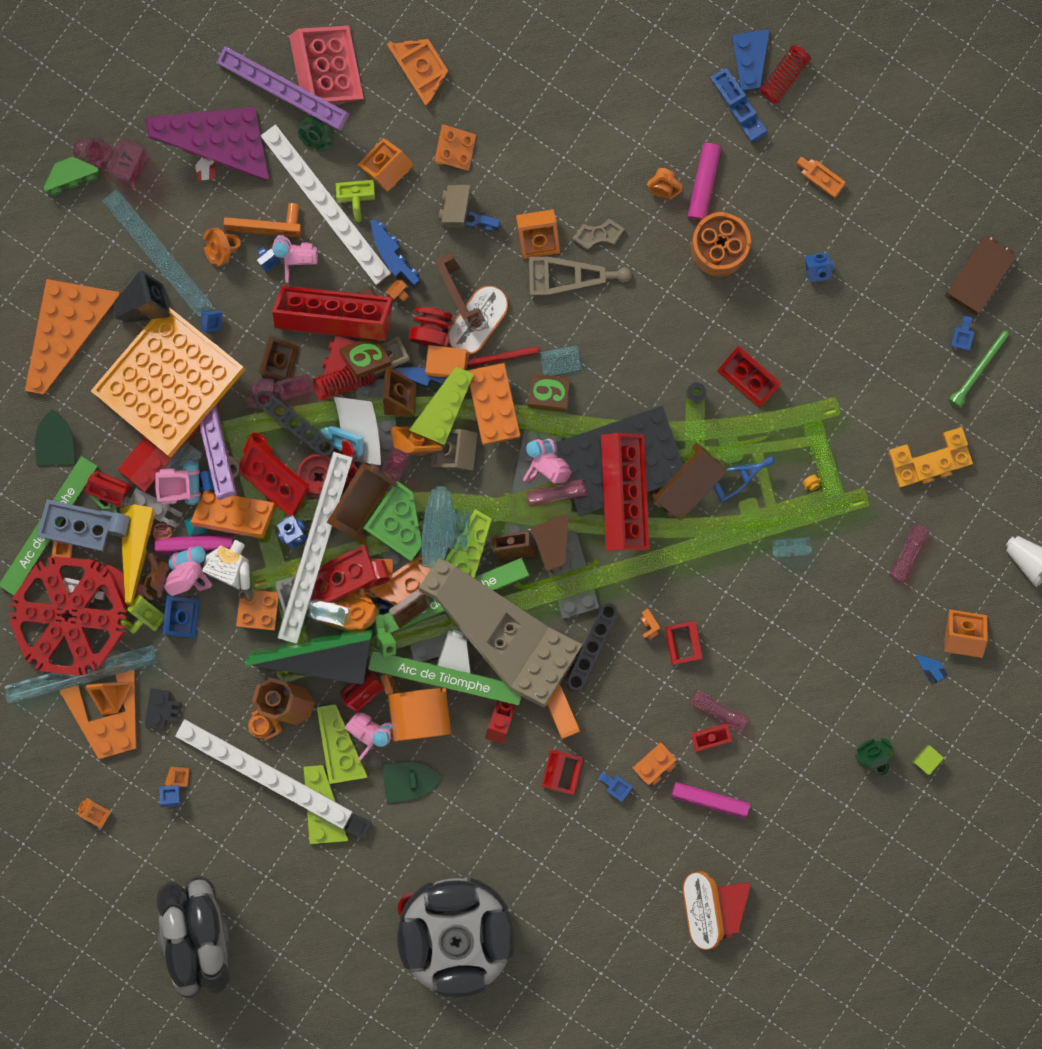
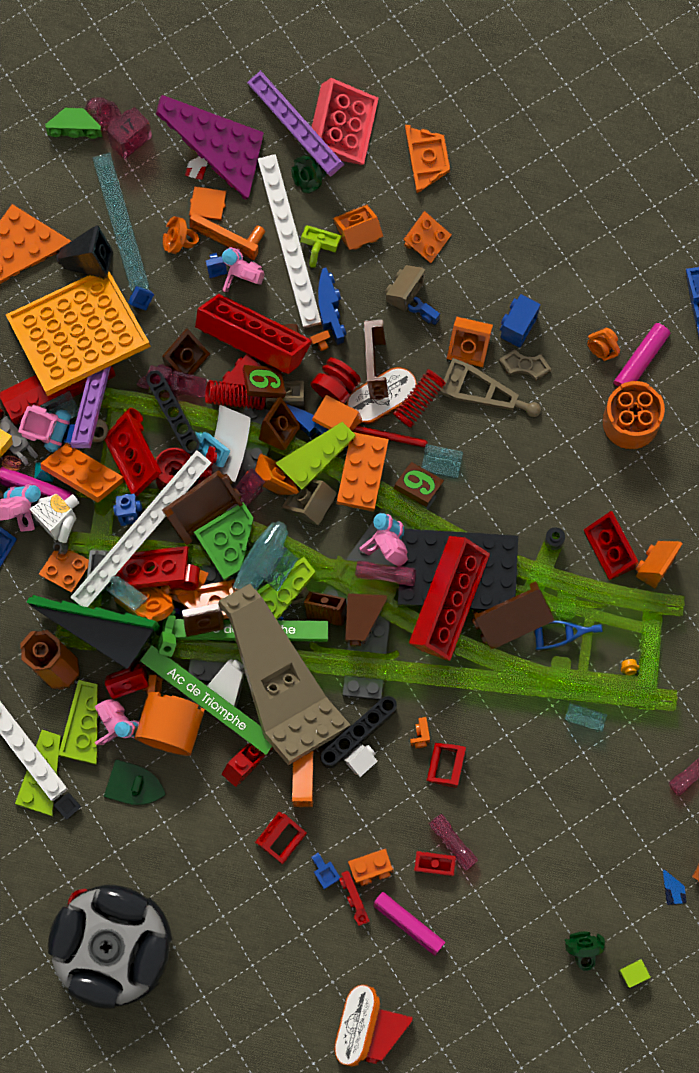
camera: 25 degrees right, 10 degrees down
orange piece [248,710,282,741] -> none
none -> orange piece [189,187,226,220]
none -> red hinge [339,870,370,926]
none -> white brick [343,744,378,777]
none -> red piece [393,369,446,428]
none -> blue brick [500,294,541,348]
none -> orange slope [635,541,683,589]

